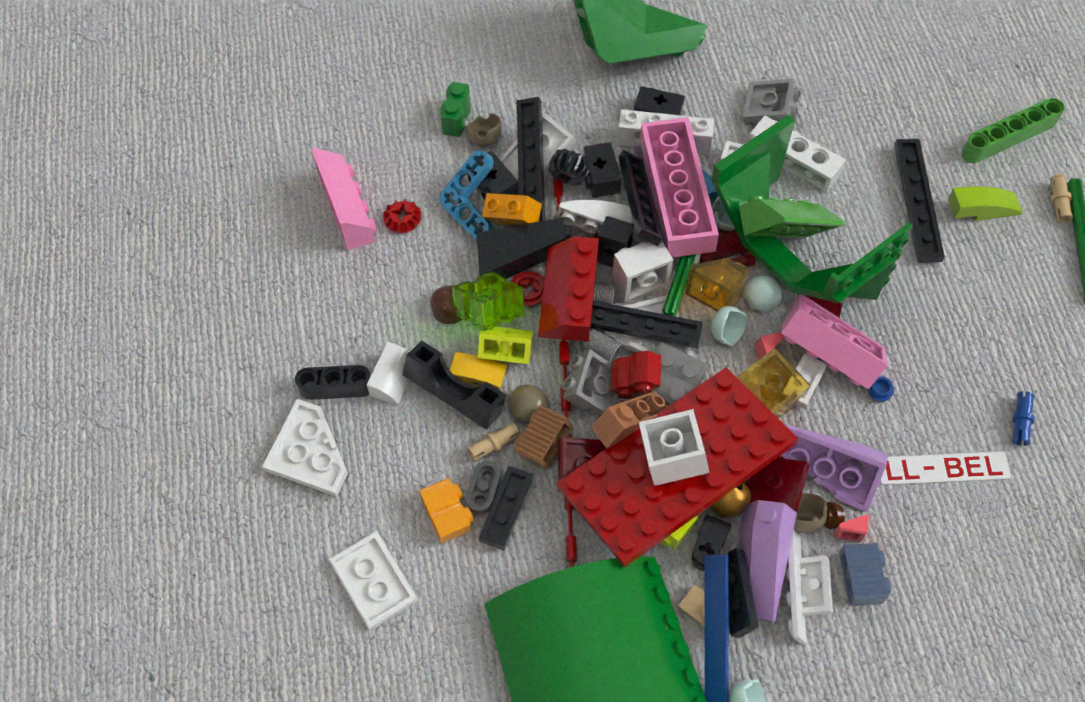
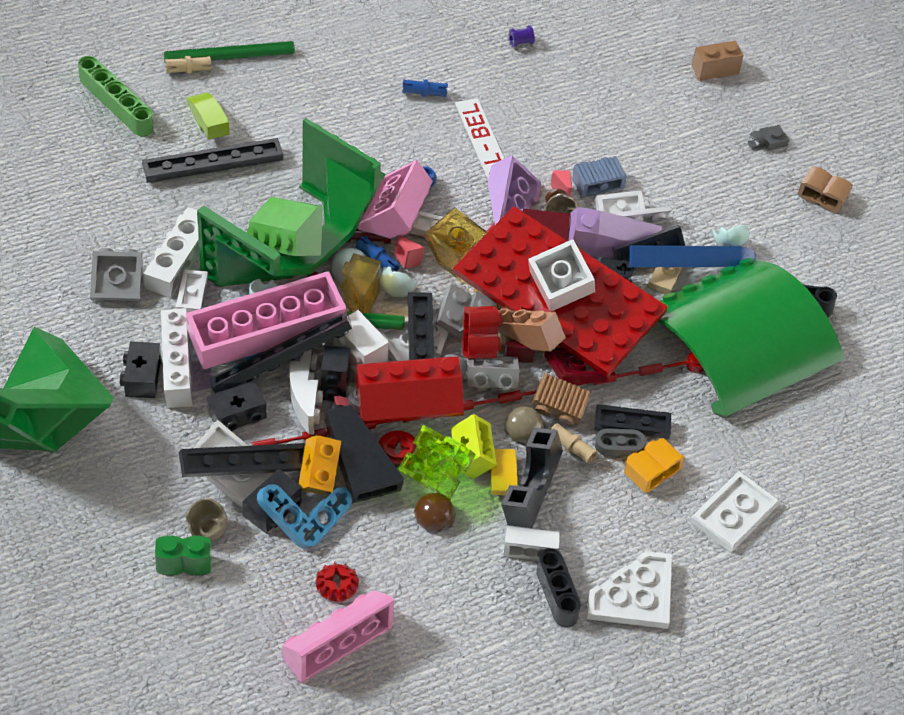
camera: 110 degrees left, 10 degrees down
black gear [548,149,590,186] -> none
none -> blue pin [356,236,401,272]

